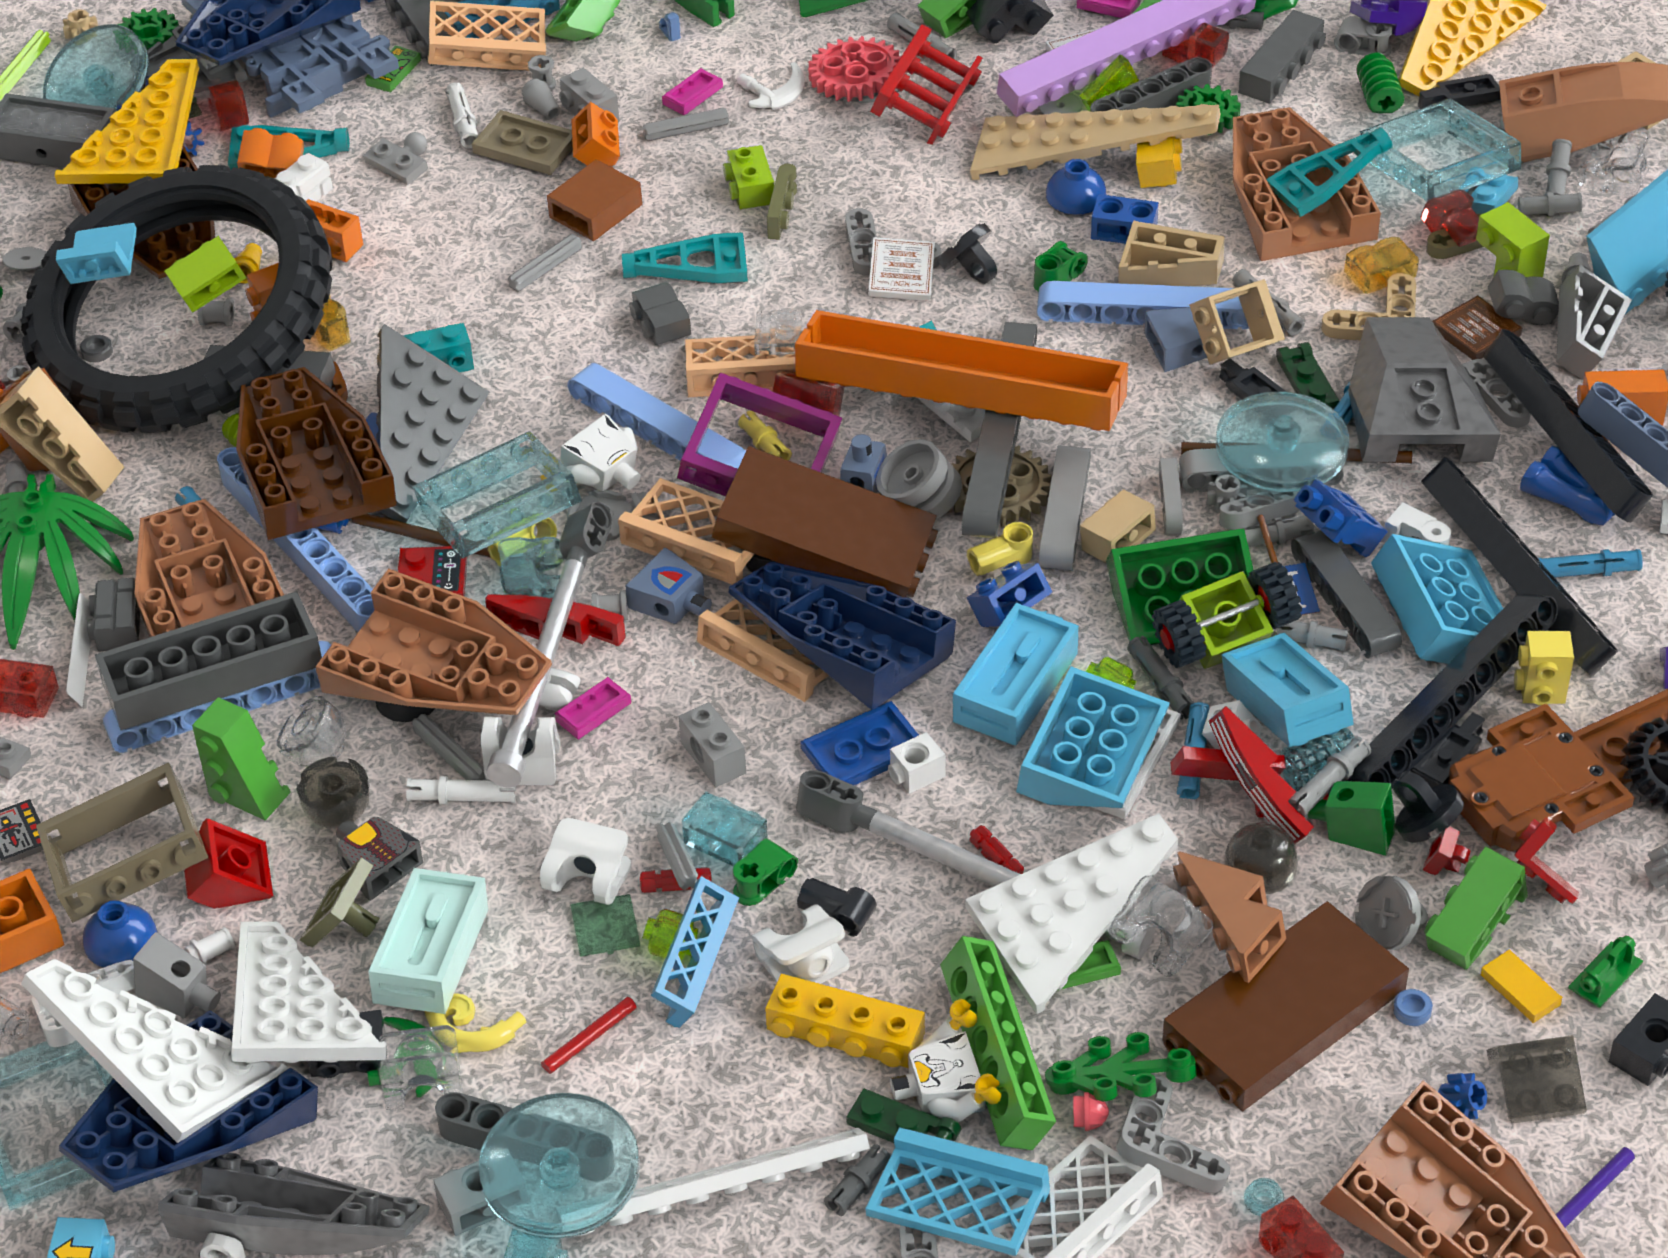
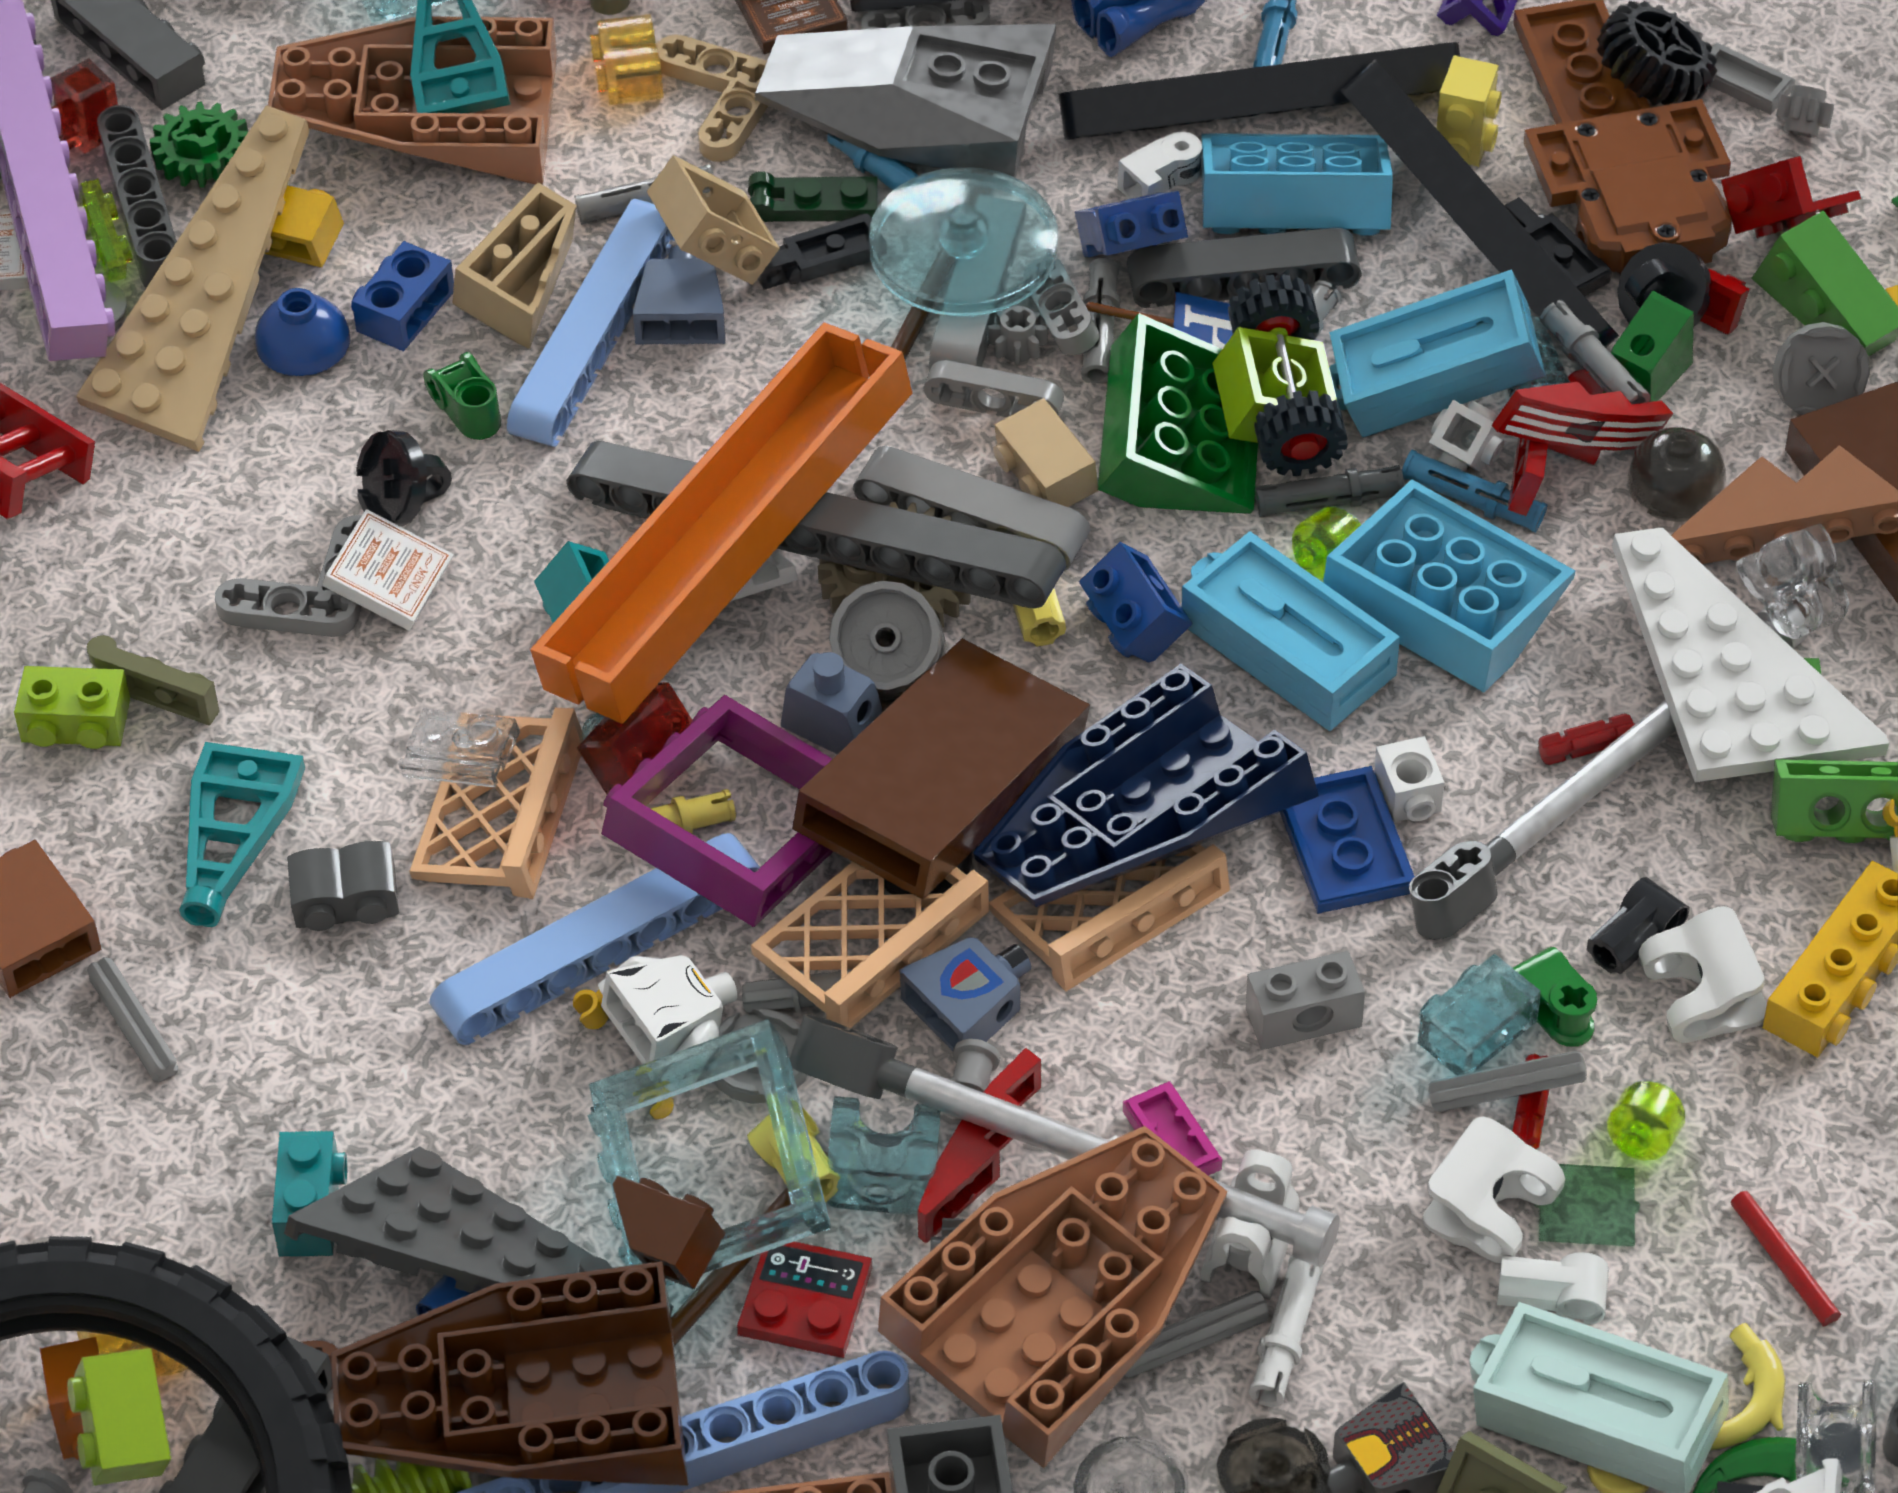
camera: 75 degrees left, 5 degrees up
fence [651,876,739,1028] -> none
none -> reddish brown slope [612,1175,726,1290]
none -> white piece [1497,1253,1609,1325]

